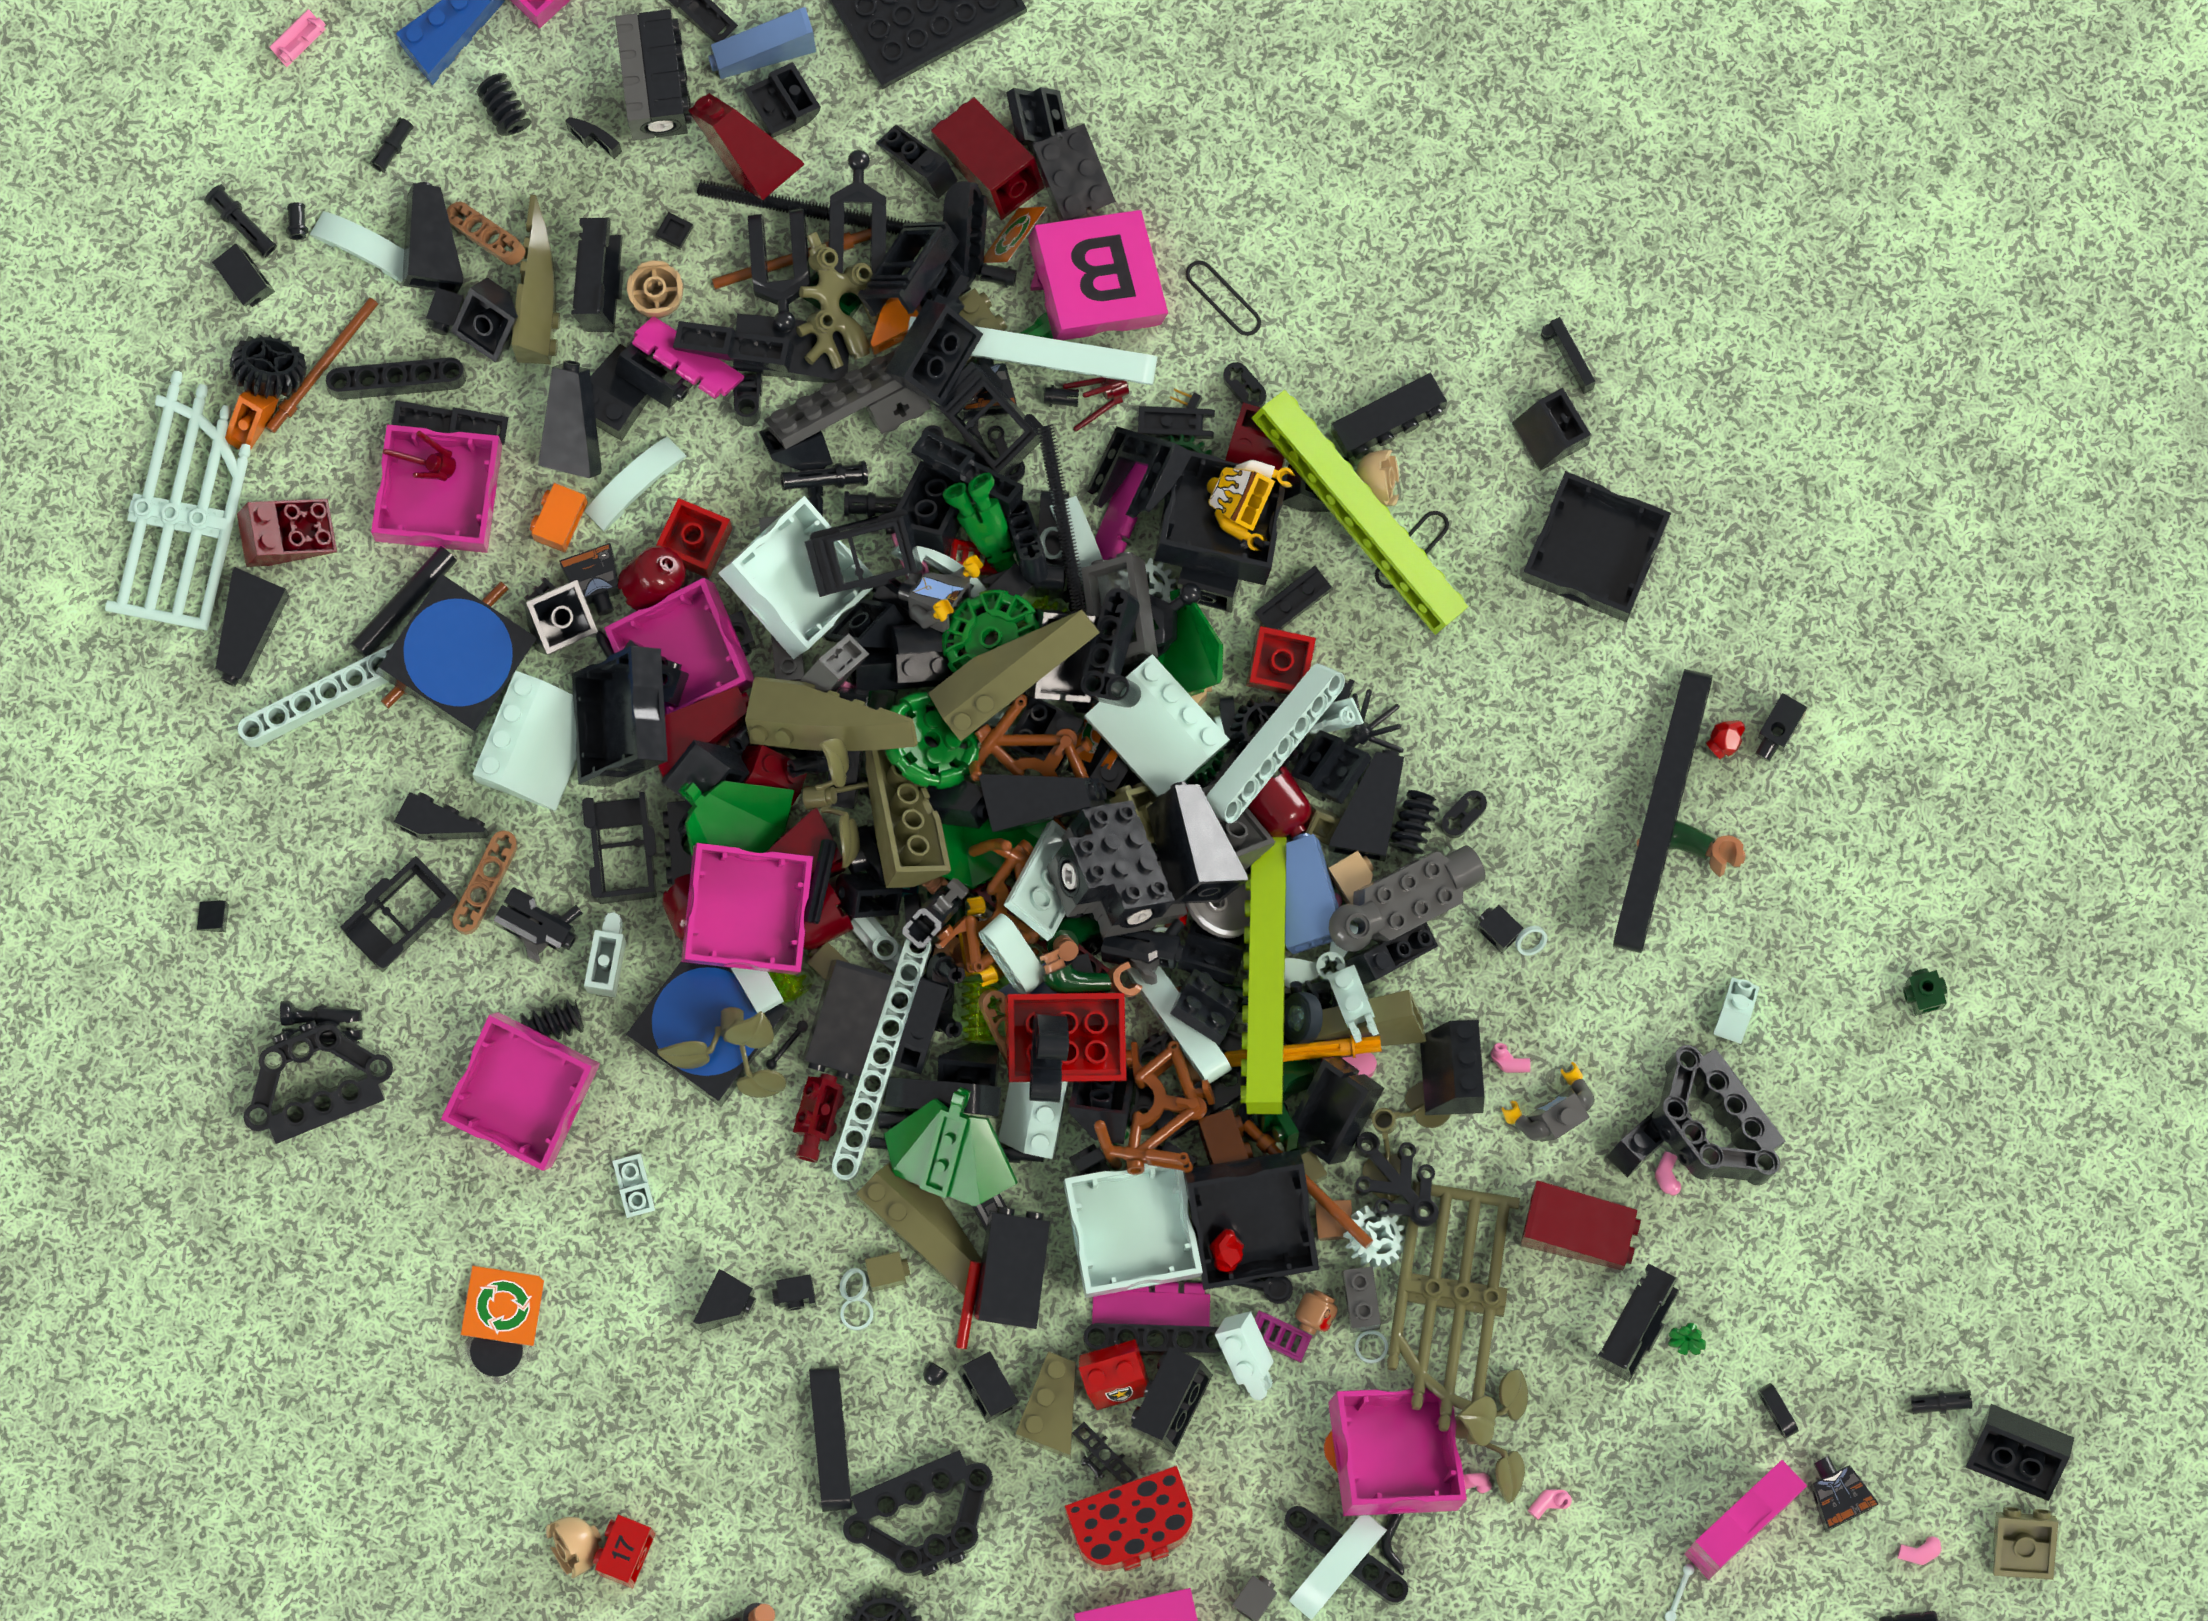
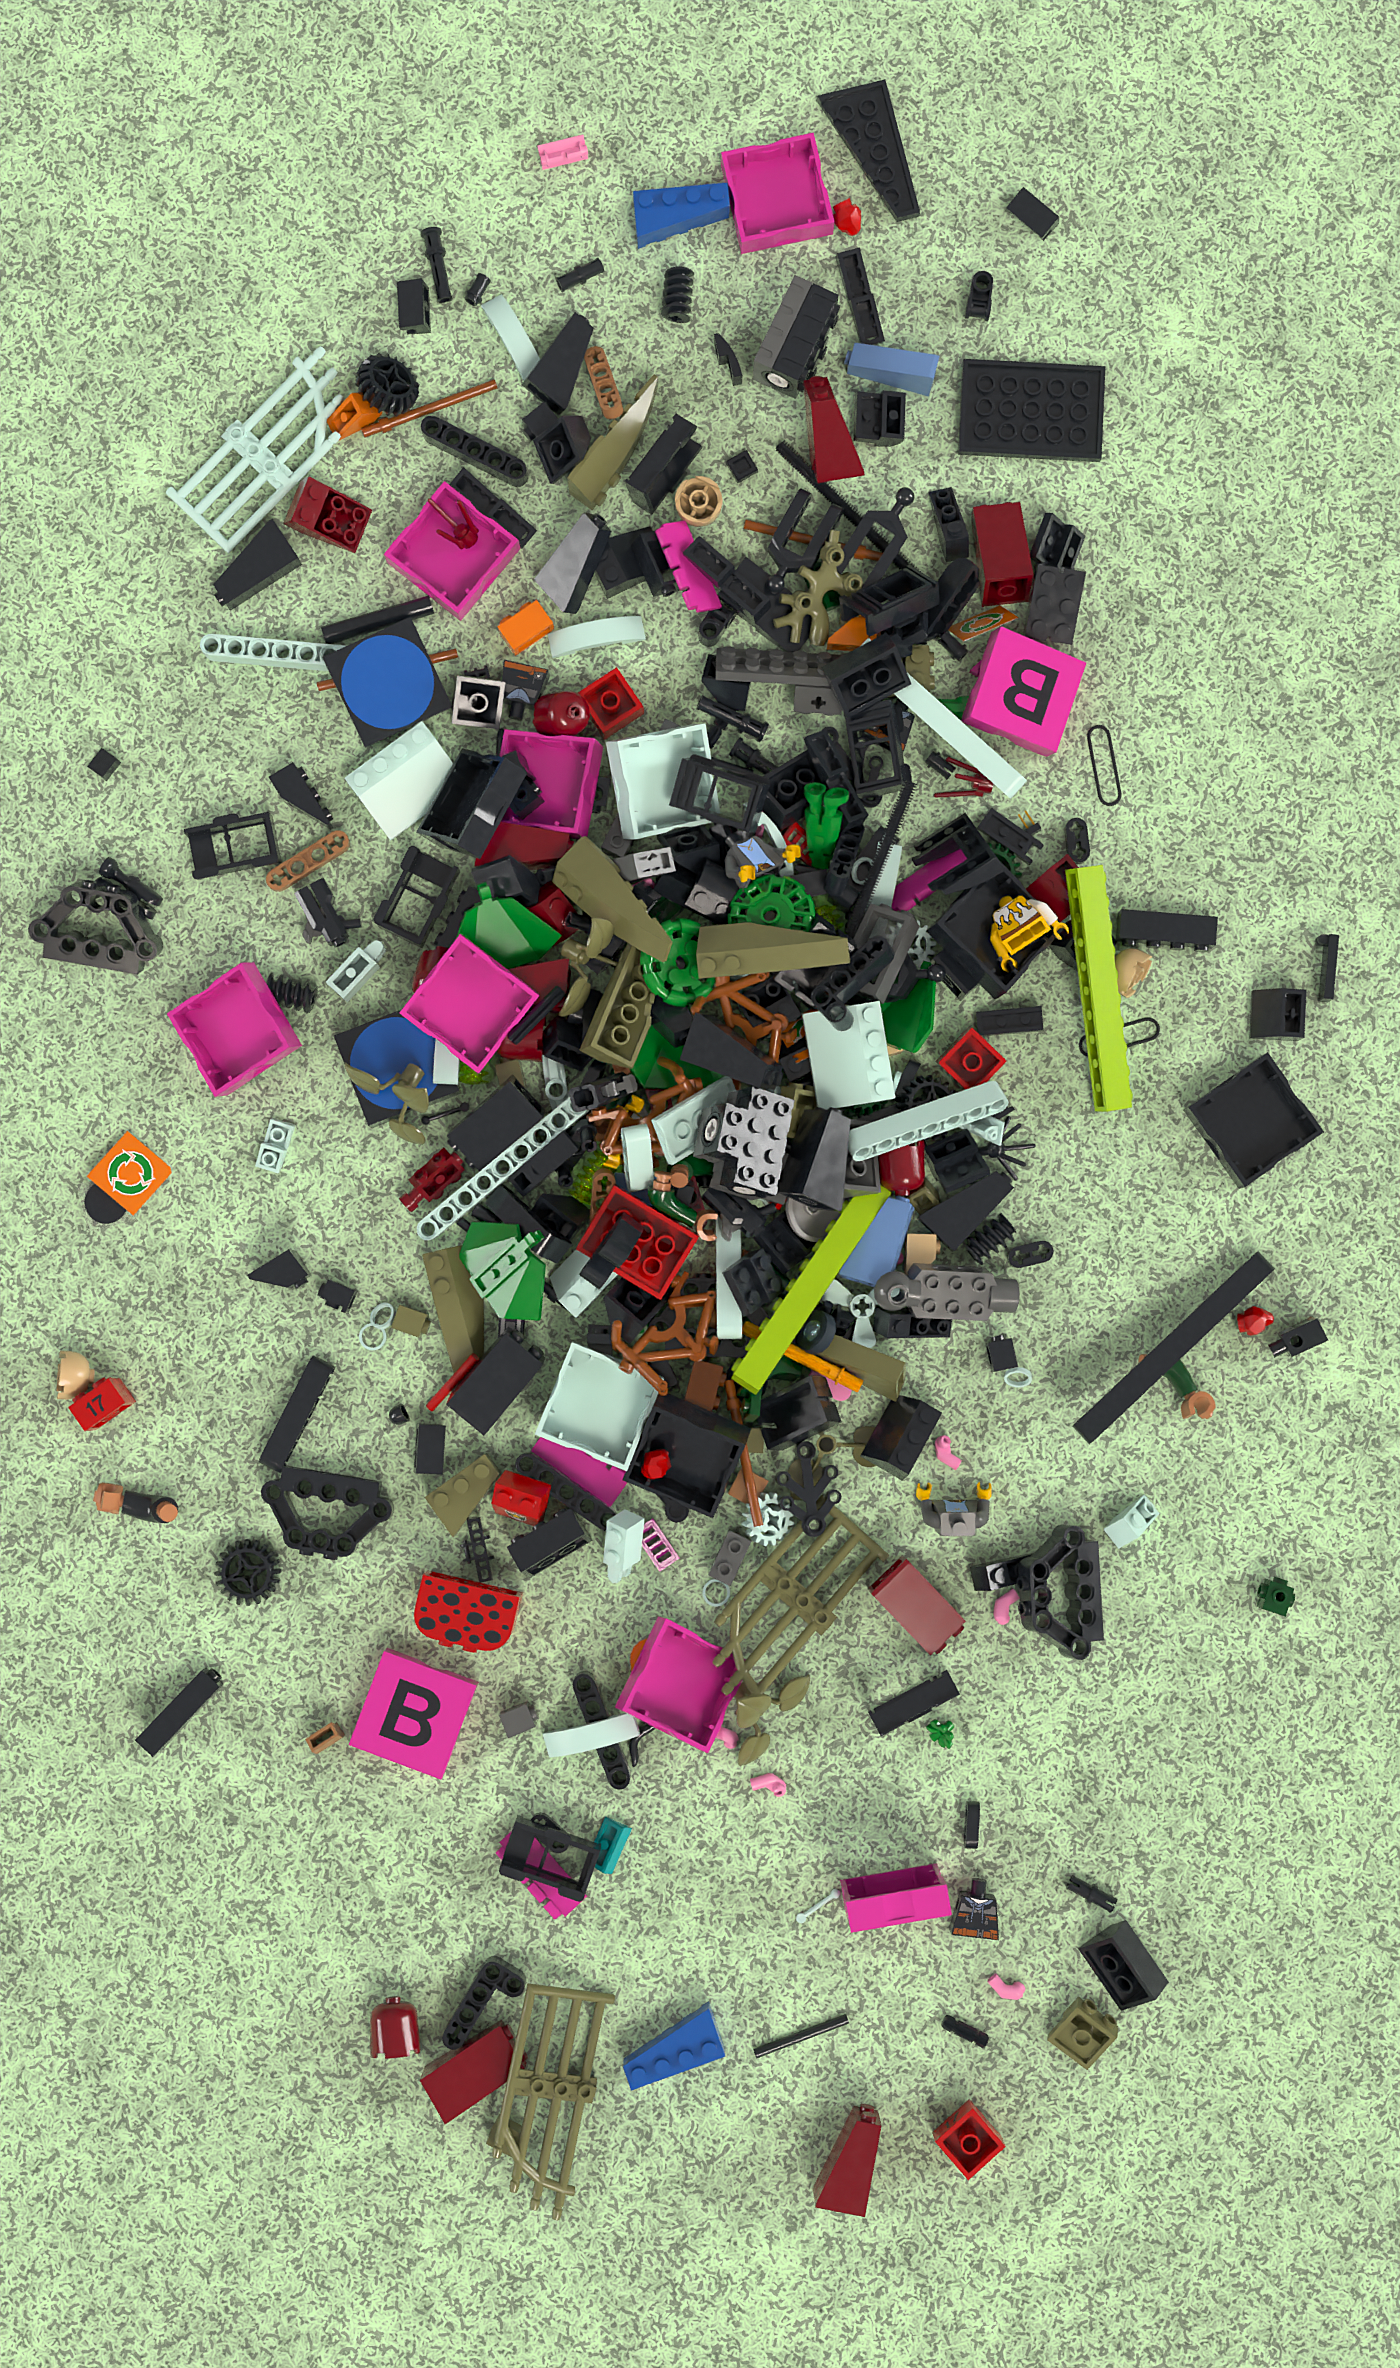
camera: 30 degrees right, 10 degrees up
medium nougat head [1295,1289,1338,1335] -> none
light aqua hinge [1327,965,1379,1043] -> none

